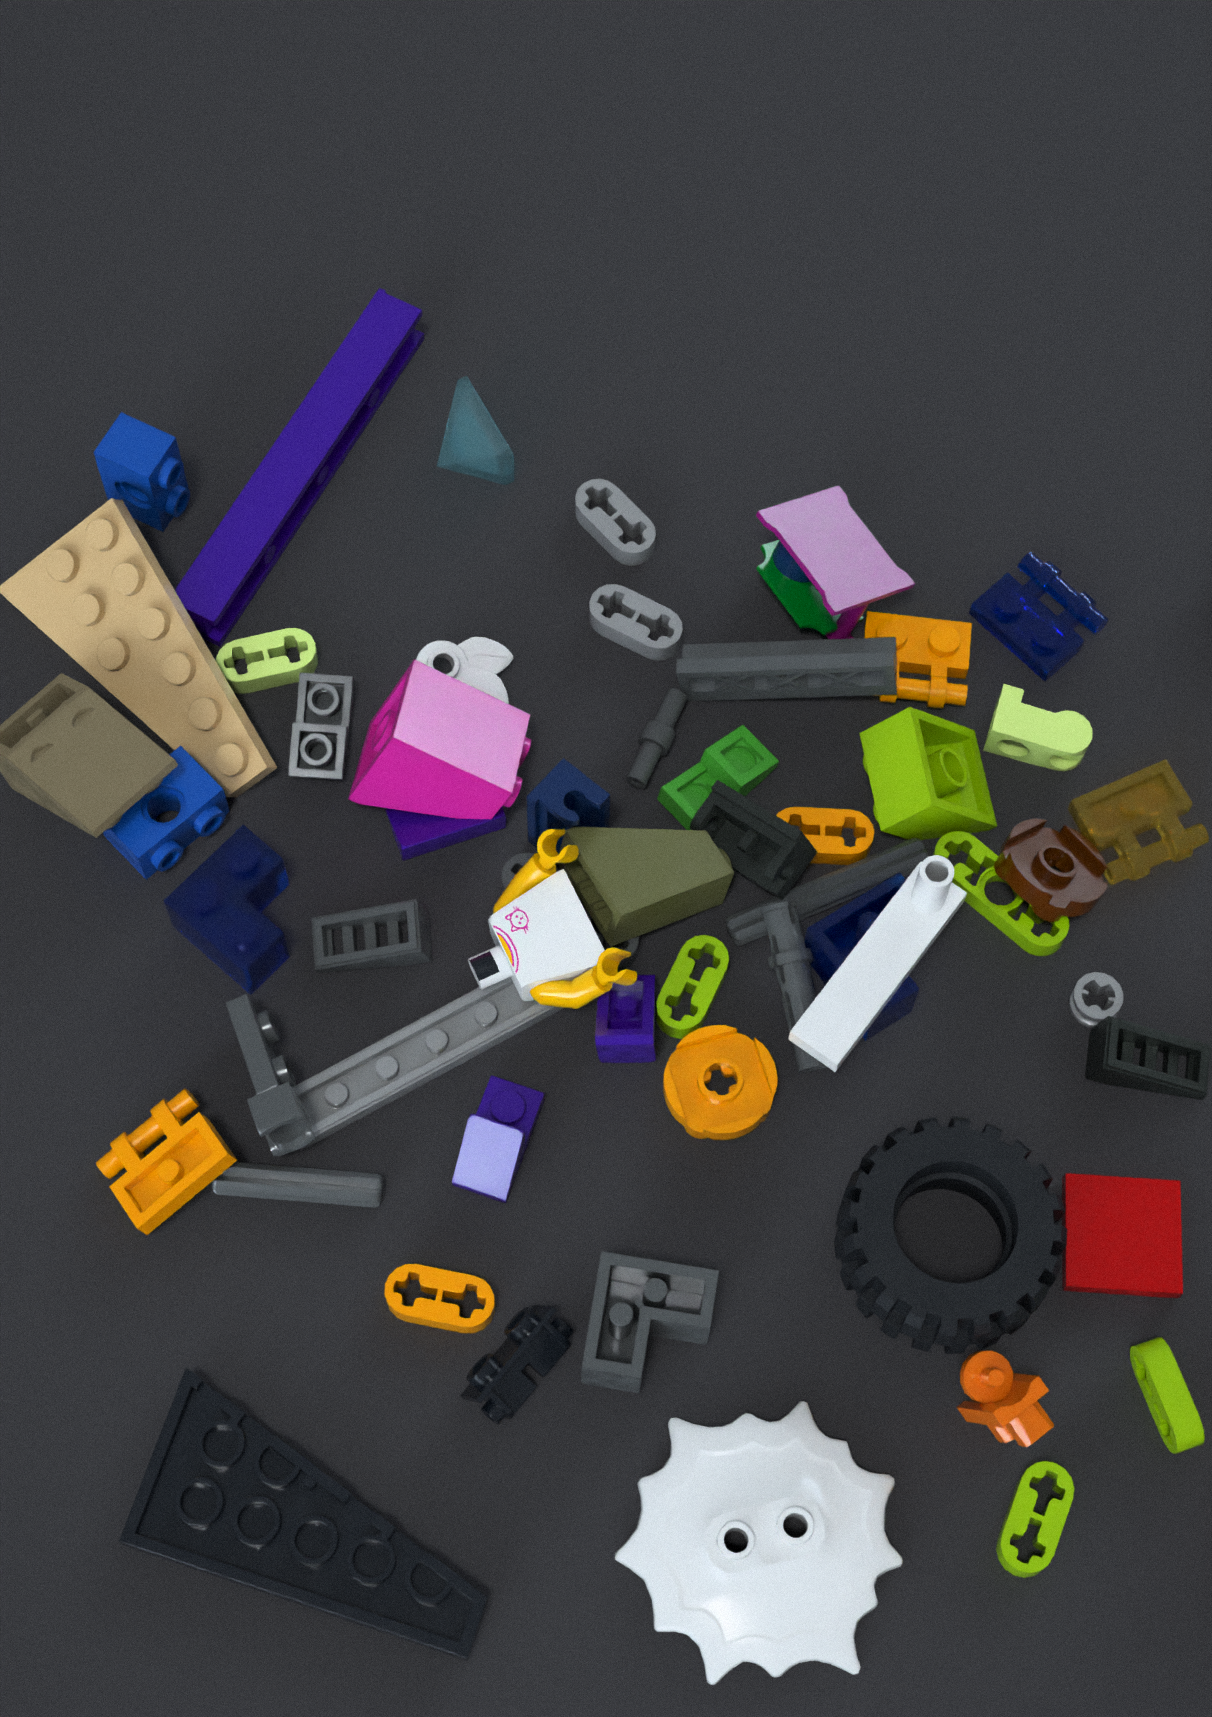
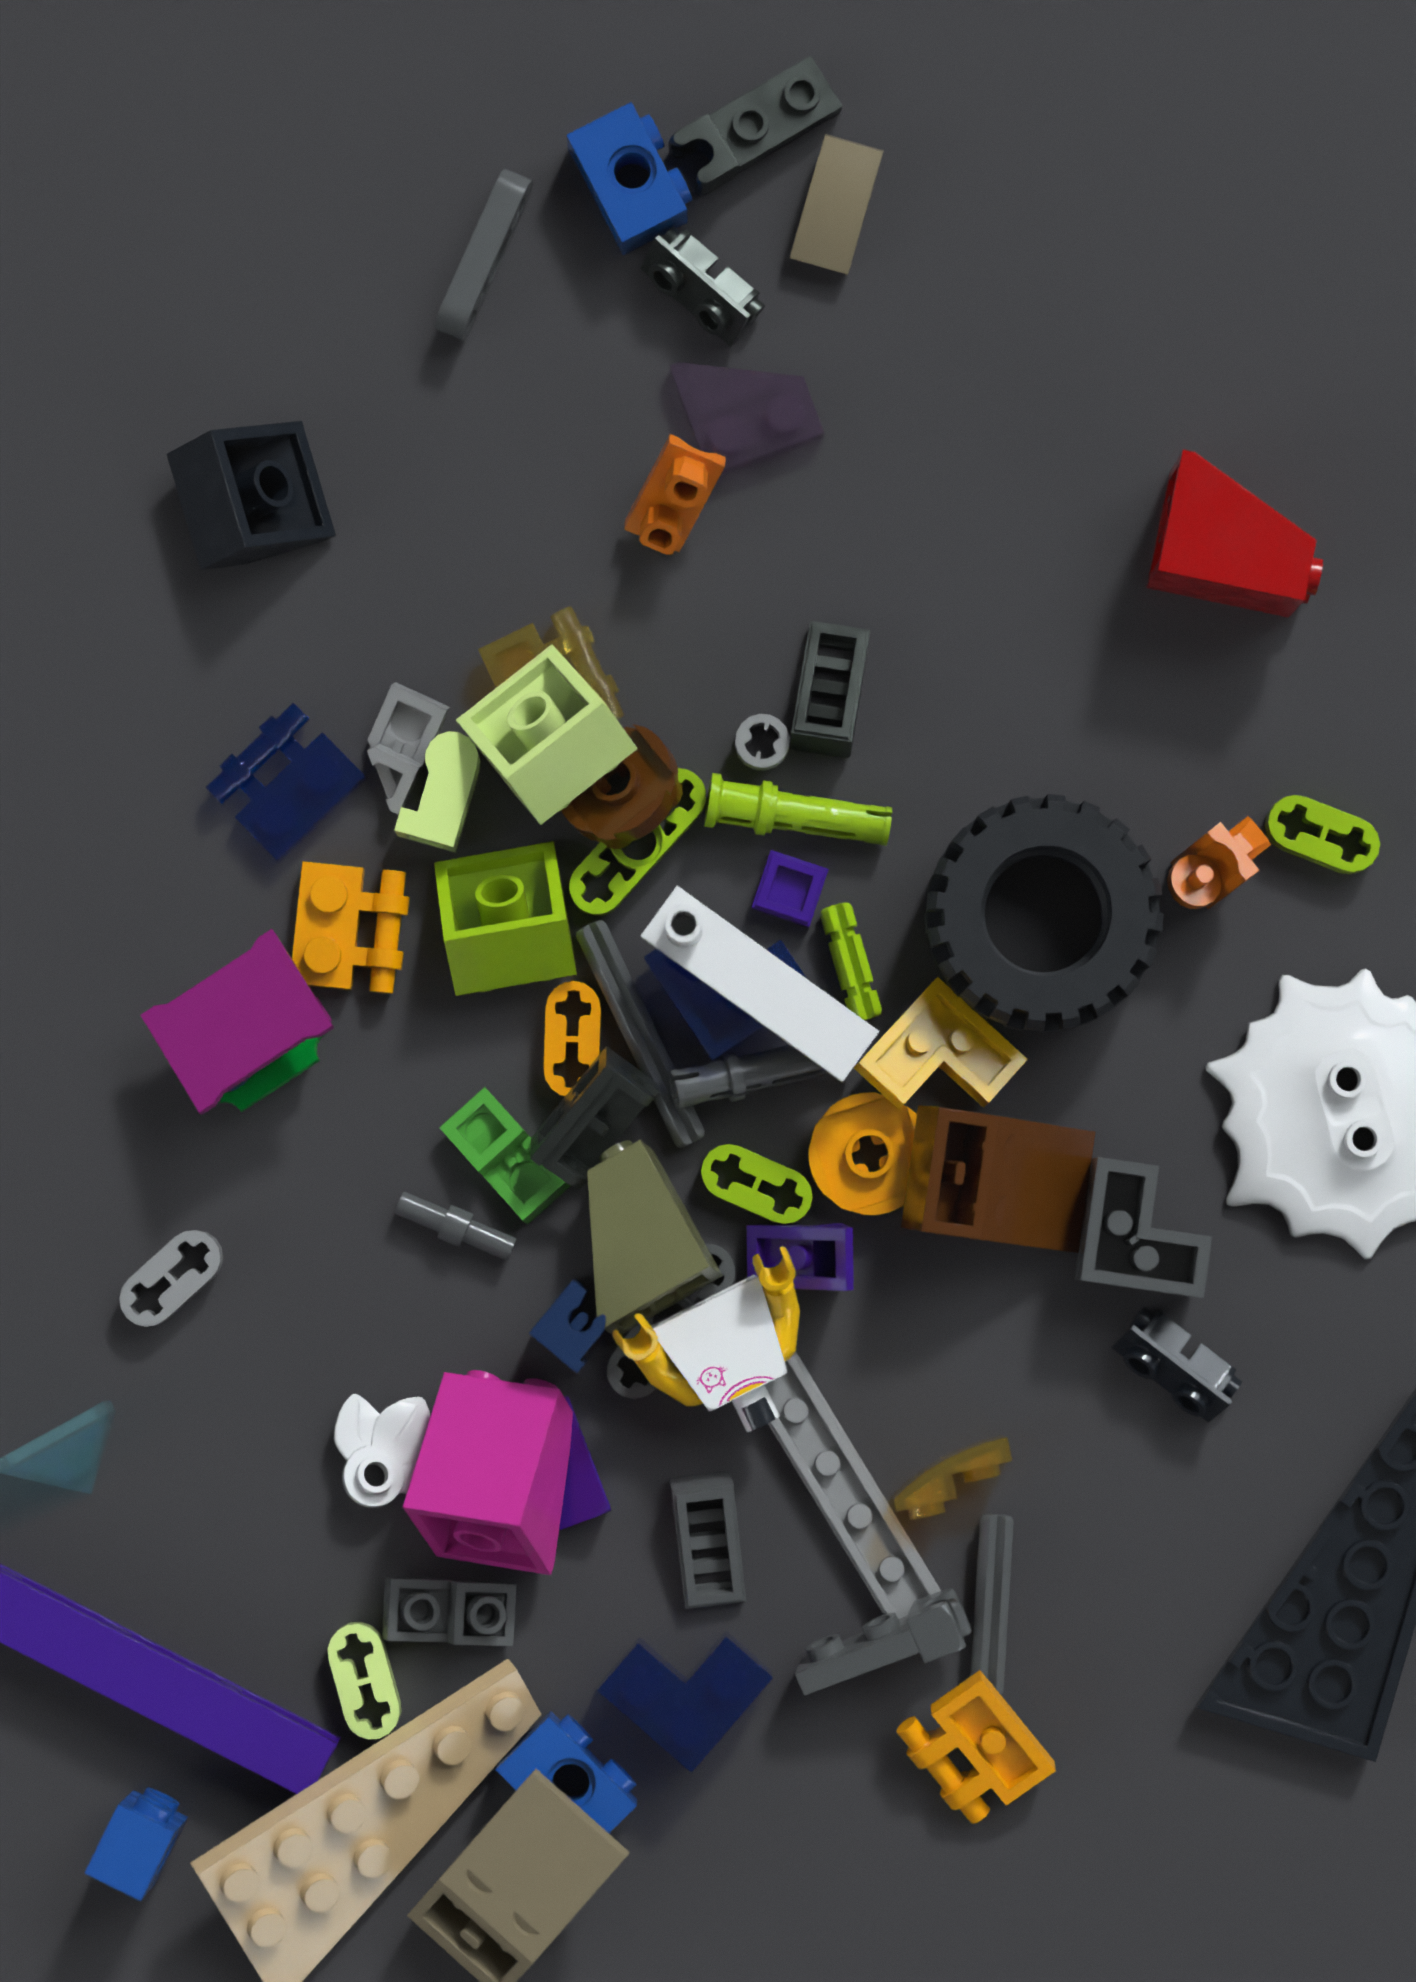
camera: 90 degrees left, 20 degrees up
light orange beam [385,1264,495,1333] -> none
slope [452,1075,545,1203] -> none
light grey beam [589,584,683,661] -> none
dark grey fence [676,637,897,701] -> none
red tile [1062,1173,1183,1298] -> none
lime beam [1130,1337,1205,1454] -> none
none -> light grey slope [367,682,451,815]
none -> yellowish green slope [456,644,638,825]
none -> lime pin [704,773,892,846]
none -> dark purple tile [751,850,829,928]
none -> lime axle [820,902,882,1020]
none -> yellow plate [854,977,1028,1109]
none -> clear yellow slope [891,1435,1012,1520]
none -> reddish brown slope [901,1105,1096,1253]

